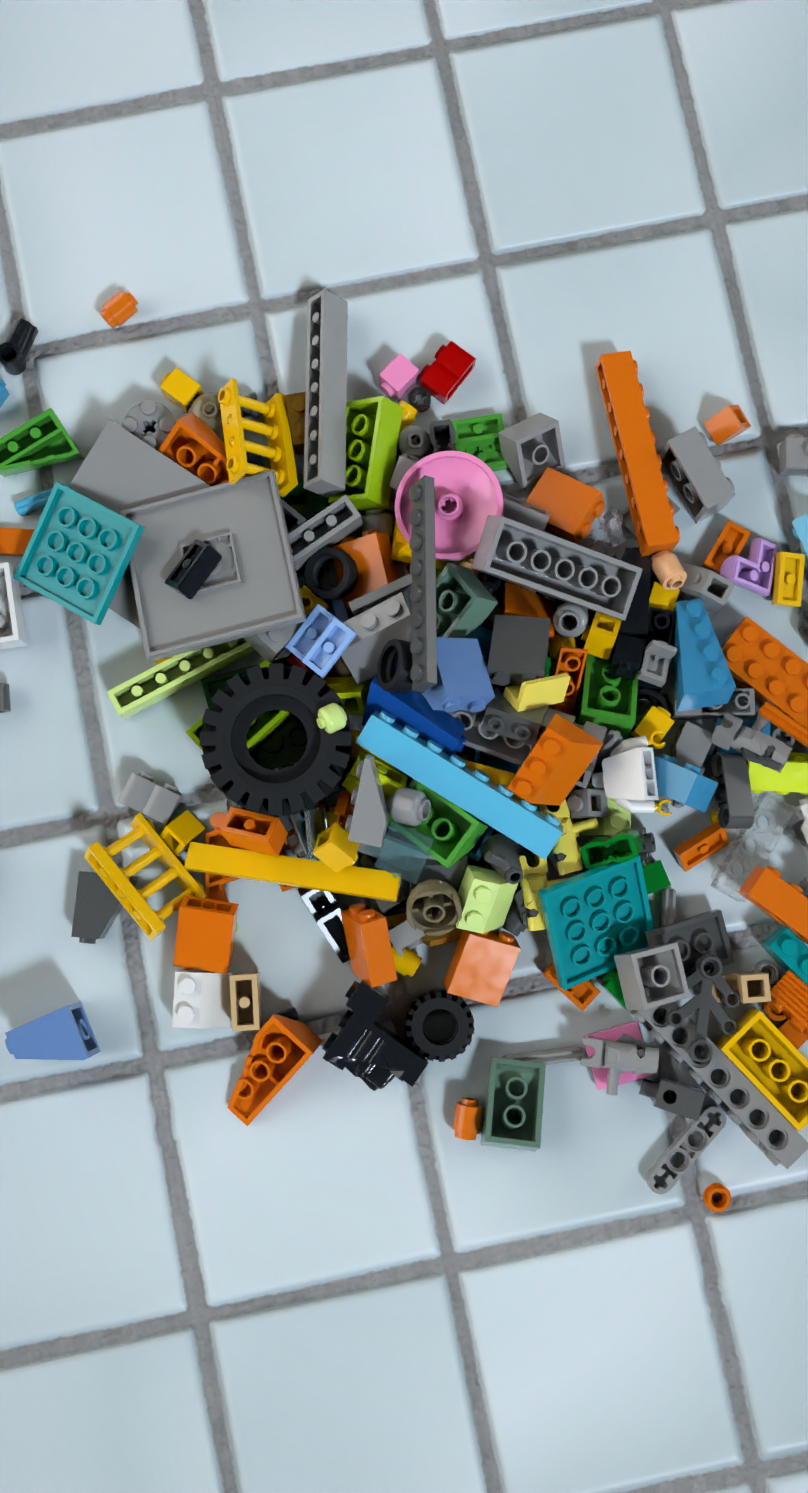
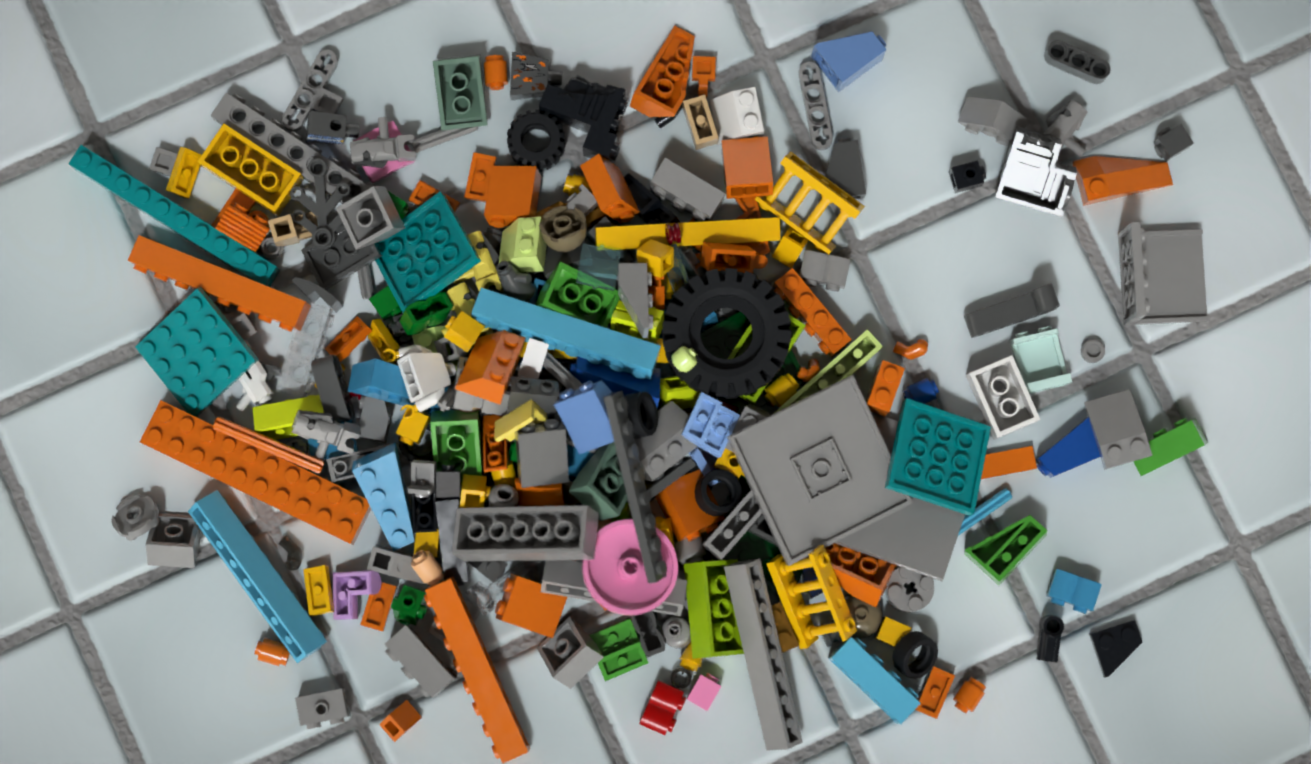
camera: 165 degrees right, 0 degrees up
black slope [164,539,222,599] -> none
light grey head [387,787,431,826] -> none
orange plate [703,1183,731,1212] -> none
none -> dark grey slope [291,277,343,313]
none -> light grey plate [312,88,343,114]
none -> yellow plate [368,319,400,365]
none -> green brick [391,585,427,626]
none -> yellow brick [444,311,485,353]
none -> orange plate [464,152,497,203]
none -> dark grey torso [510,52,562,100]
none -> white sticker [518,338,549,379]
none -> light grey axle [543,351,582,391]
none -> light grey brick [650,158,725,222]
none -> dark red bush [665,223,681,245]
none -> orange plate [692,56,716,98]
none -> yellow brick [764,373,800,407]
none -> orange brick [773,268,852,357]
none -> orange arm [797,359,820,382]
none -> light grey beam [799,62,833,151]
none -> medium azure brick [828,637,921,724]
none -> orange brick [865,360,905,417]
none -> black tyre [892,631,938,679]
none -> orange arm [893,339,928,360]
none -> blue brick [902,378,939,404]
none -> orange plate [915,666,955,719]

